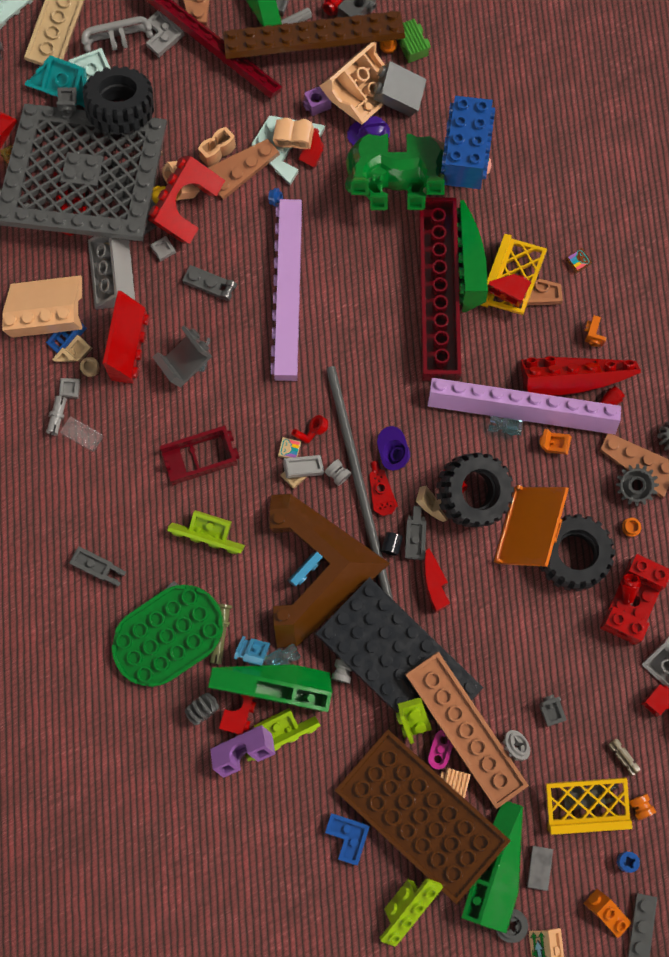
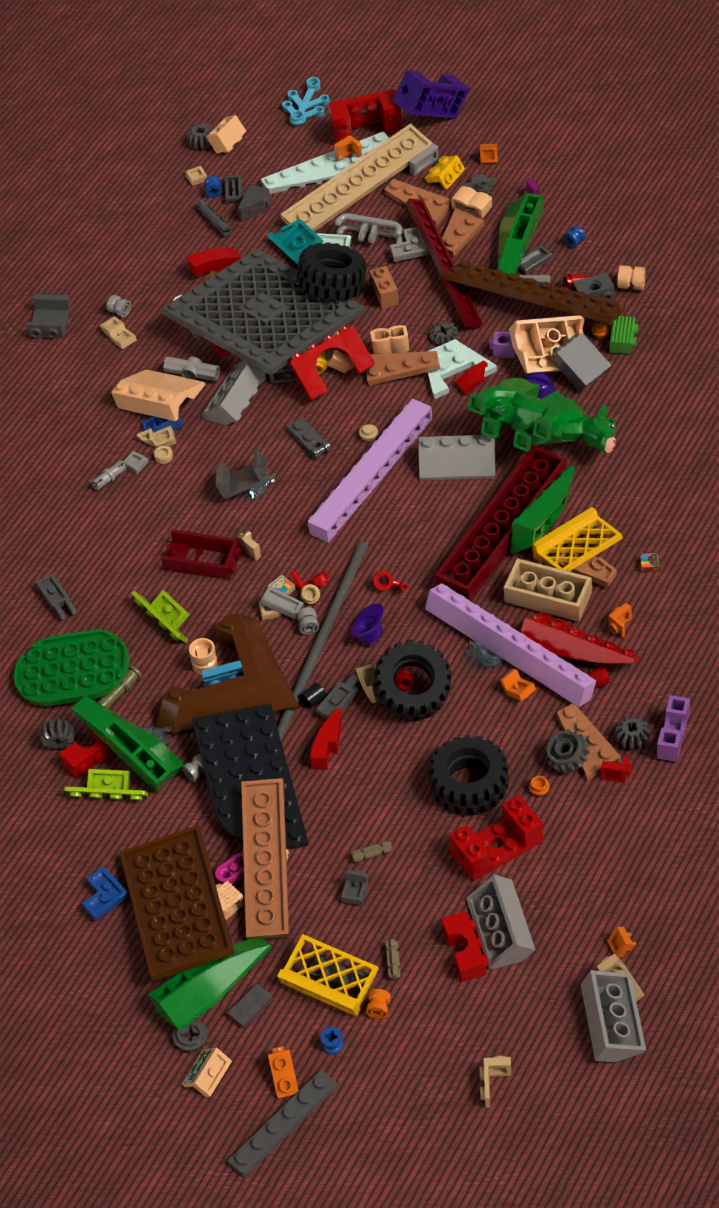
camera: 40 degrees right, 25 degrees down
dark grey bracket [56,87,77,113] -> none
clear plate [60,416,104,452] -> none
red slope [103,291,149,384] -> none
light grey tile [150,236,176,262] -> none
medium lavender arch [210,725,275,778] -> none
dark azure plate [234,636,270,666] -> none
blue plate [268,188,283,206] -> none
light nougat brick [273,118,314,149] -> none
red piece [369,461,398,516] -> none
lime bracket [380,878,443,946] -> none
lime bracket [396,697,432,744] -> none
blue brick [441,96,495,189] -> none
red slope [488,274,531,307] -> none
orange container [494,485,569,567] -> none
light grey gear [502,730,530,762] -> none
red cone [621,573,641,604] -> none
none -> light grey piece [163,357,220,381]
none -> light nougat wheel [189,638,218,675]
none -> tan slope [237,531,261,561]
none -> tan plate [301,584,320,604]
none -> dark tan axle [351,841,392,862]
none -> tan plate [359,424,378,442]
none -> nougat brick [370,266,399,309]
none -> red plate [373,570,409,591]
none -> light grey slope [419,435,495,480]
none -> dark grey gear [429,321,458,345]
none -> tan brick [504,558,592,622]

